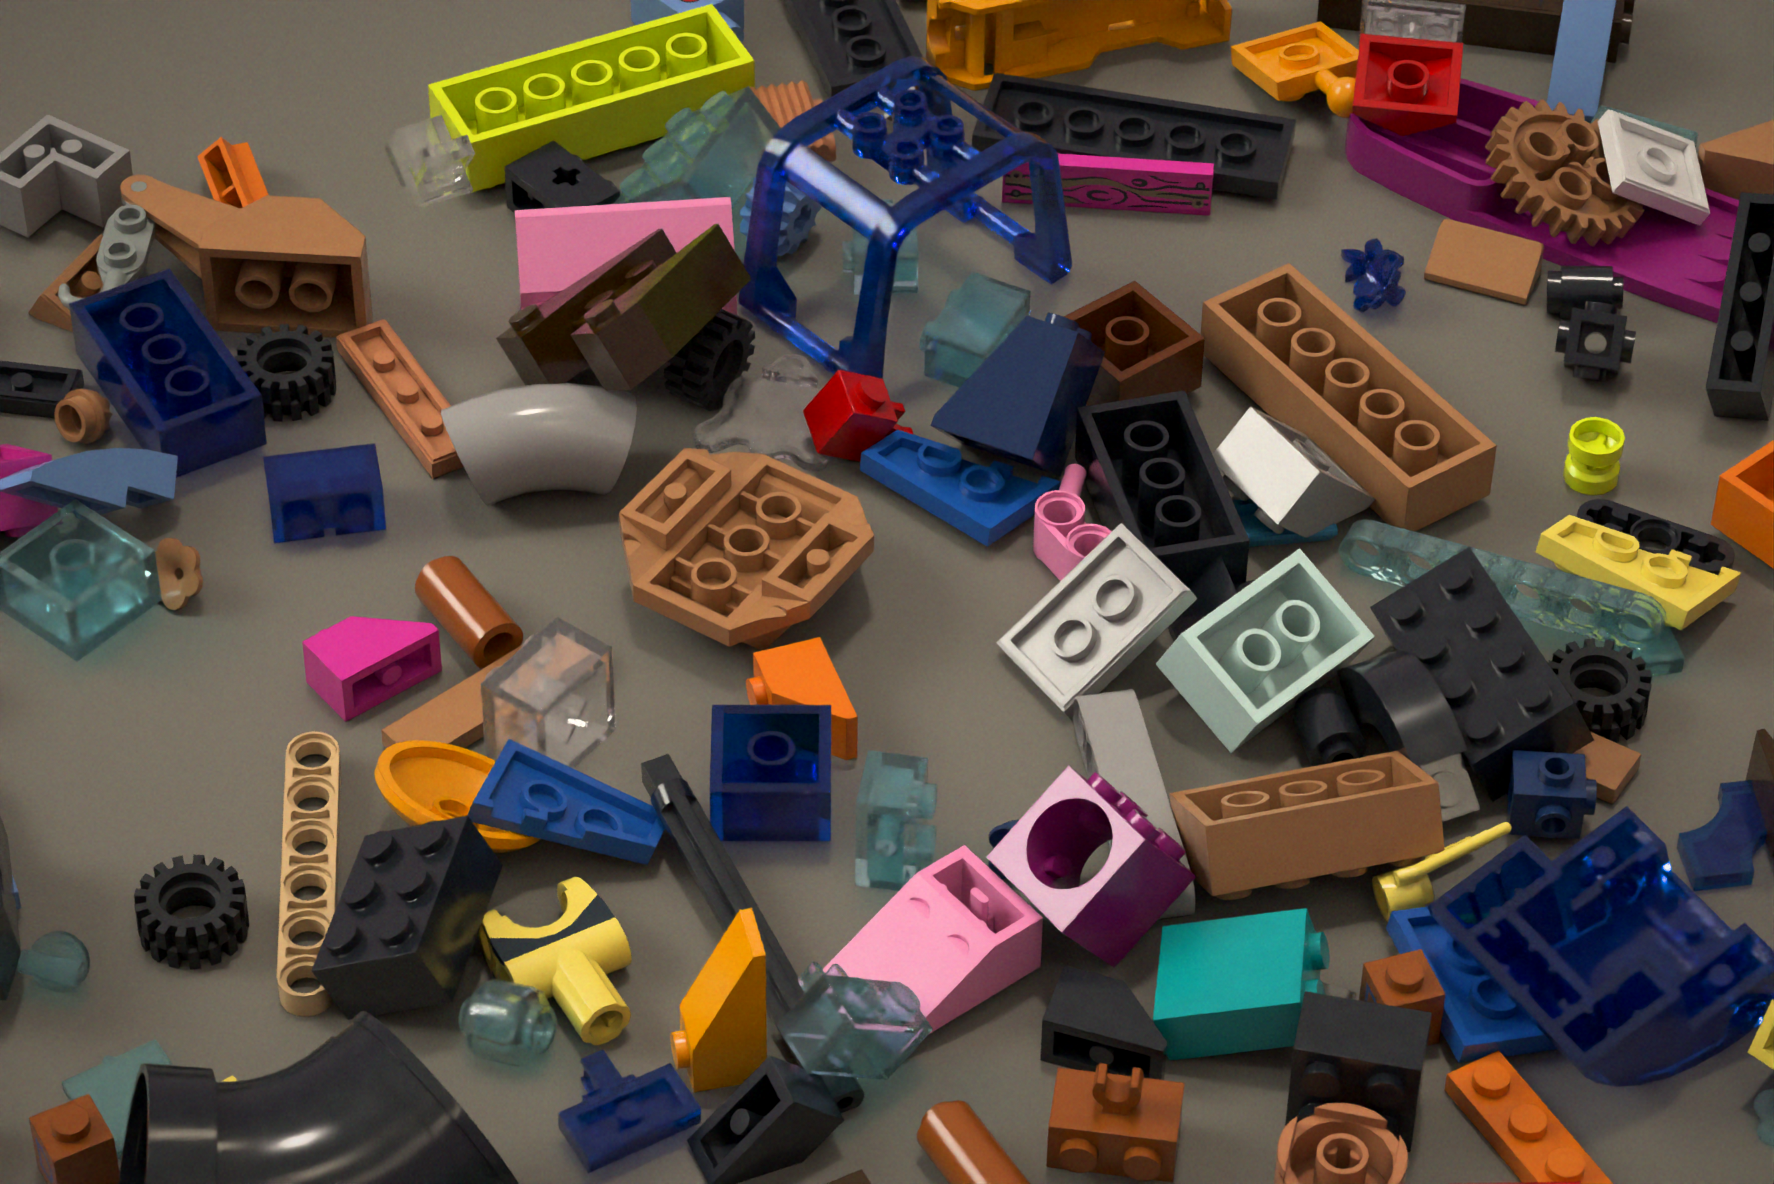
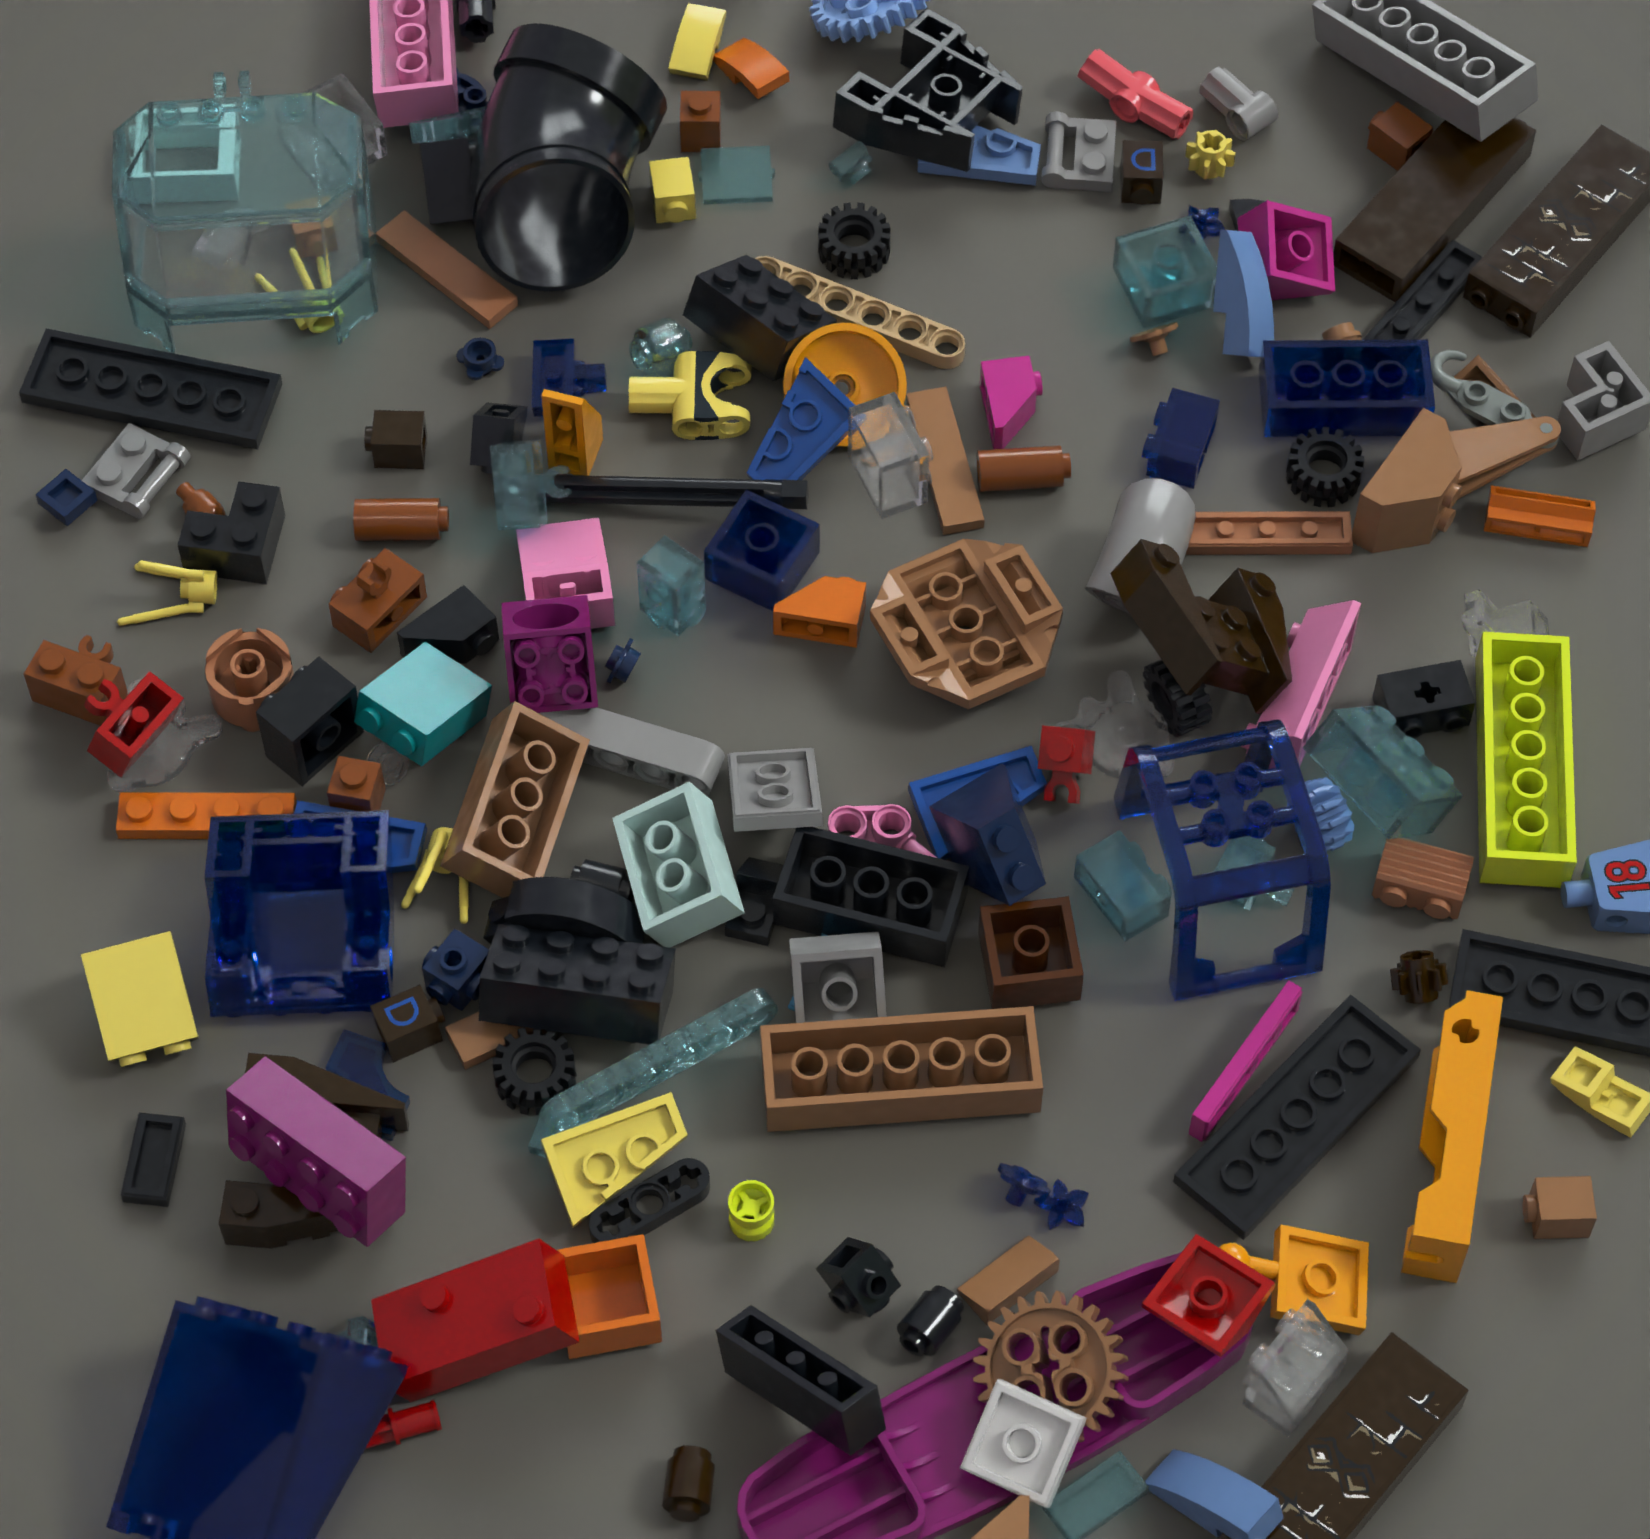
camera: 120 degrees right, 15 degrees up
none -> dark brown brick [370,985,445,1063]

